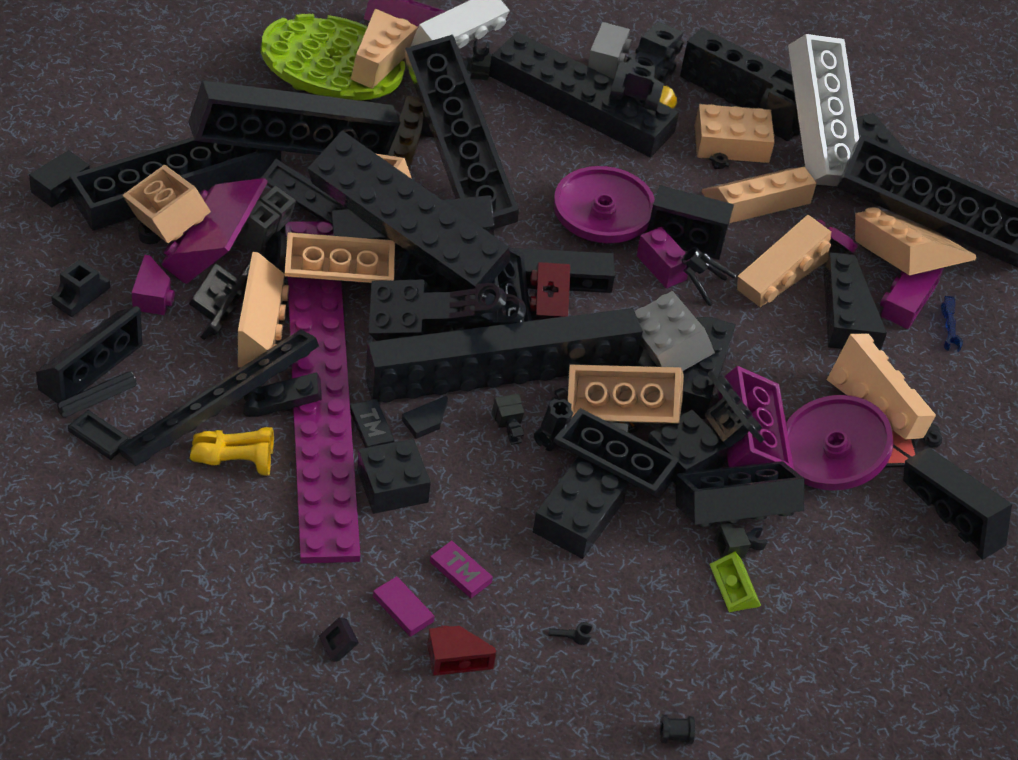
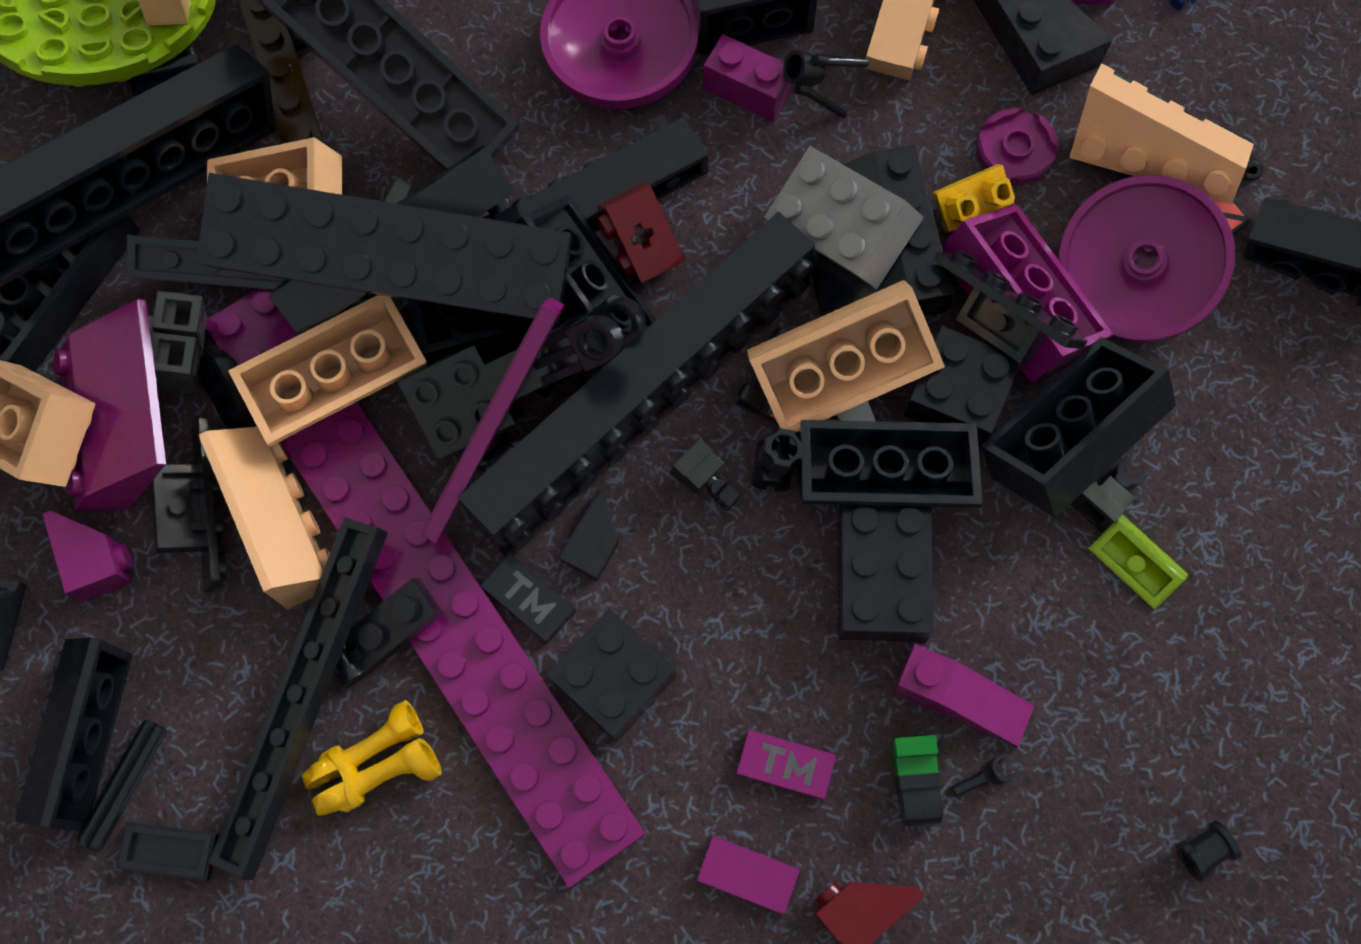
camera: 20 degrees left, 25 degrees up
none -> magenta tile [422,297,564,543]
none -> leg [889,735,943,826]
none -> magenta slope [892,644,1034,748]
none -> yellow hips [932,164,1015,232]
none -> magenta tile [976,107,1059,185]

